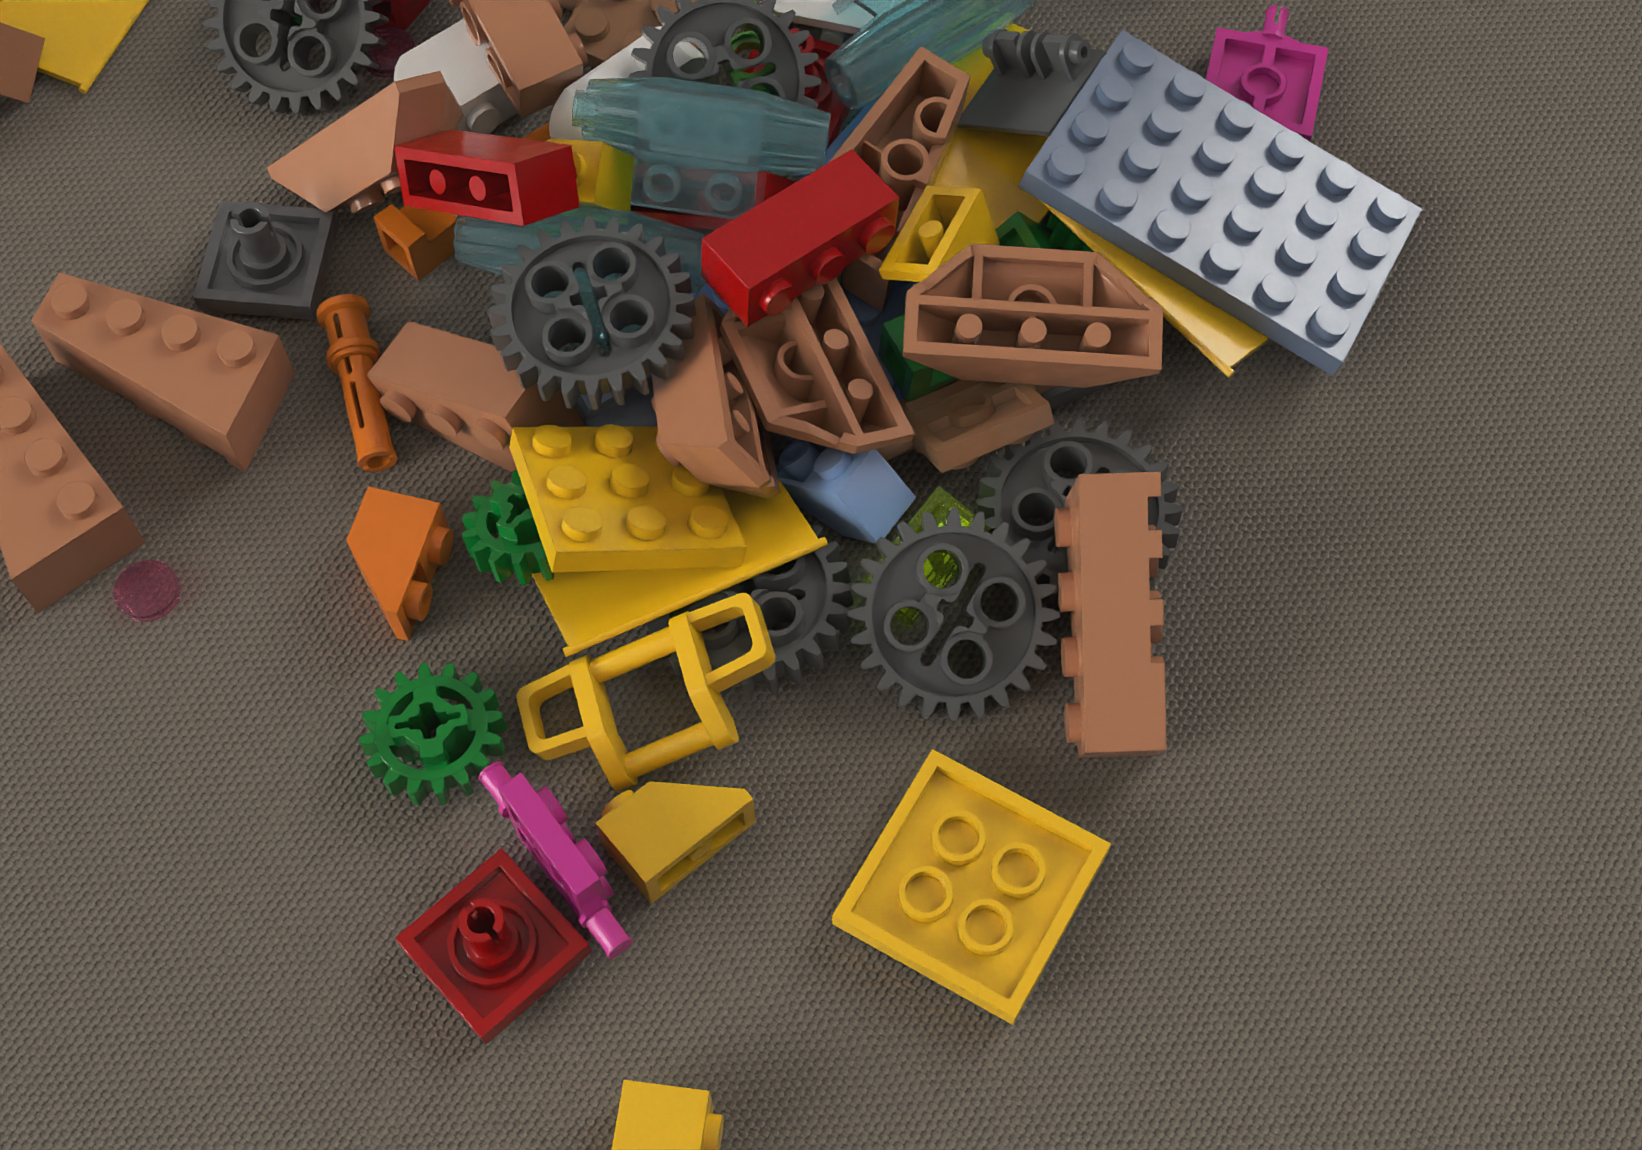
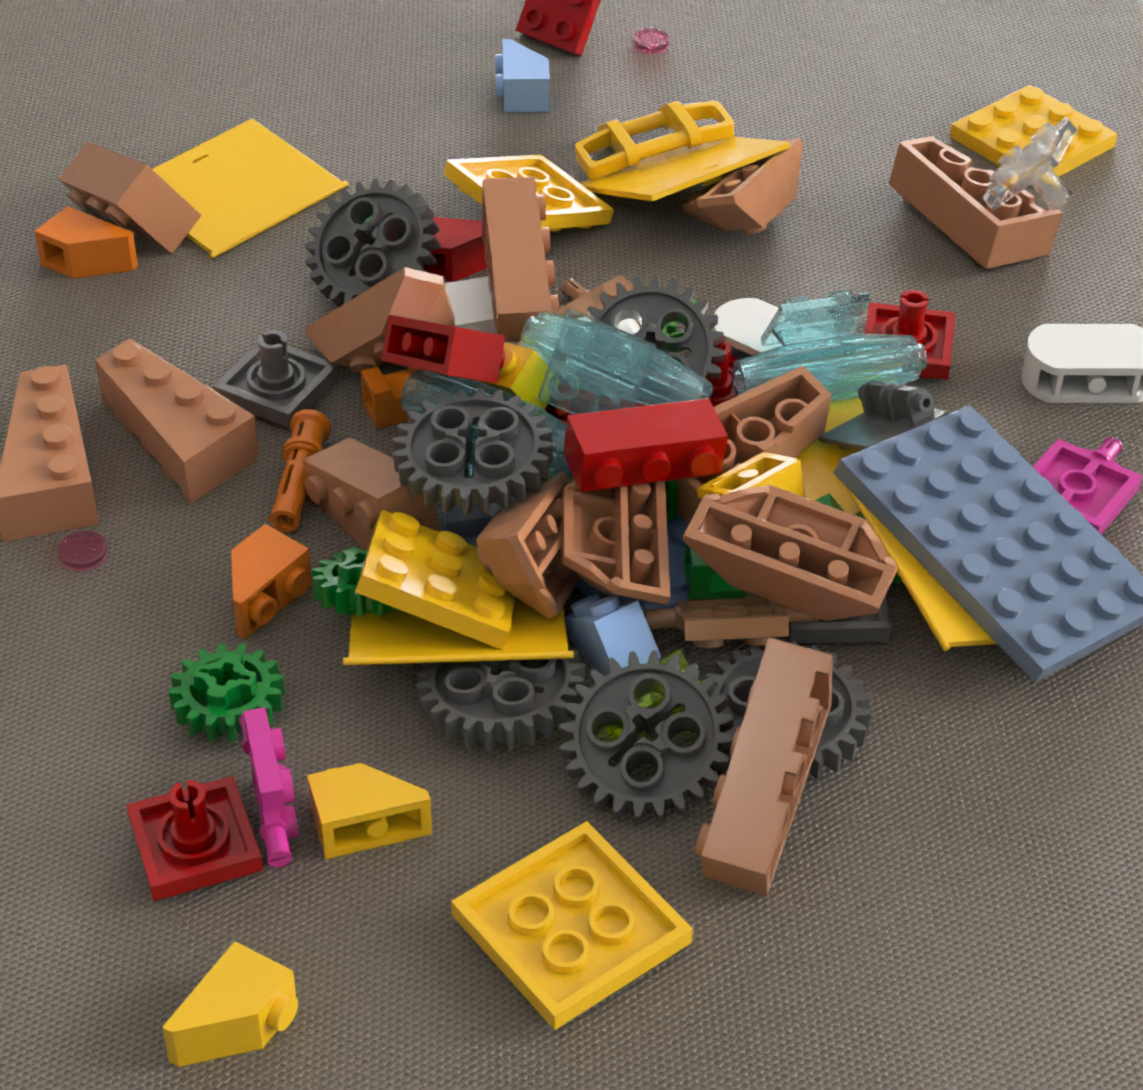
camera: 20 degrees right, 20 degrees down
yellow bar [516,593,775,792] -> none

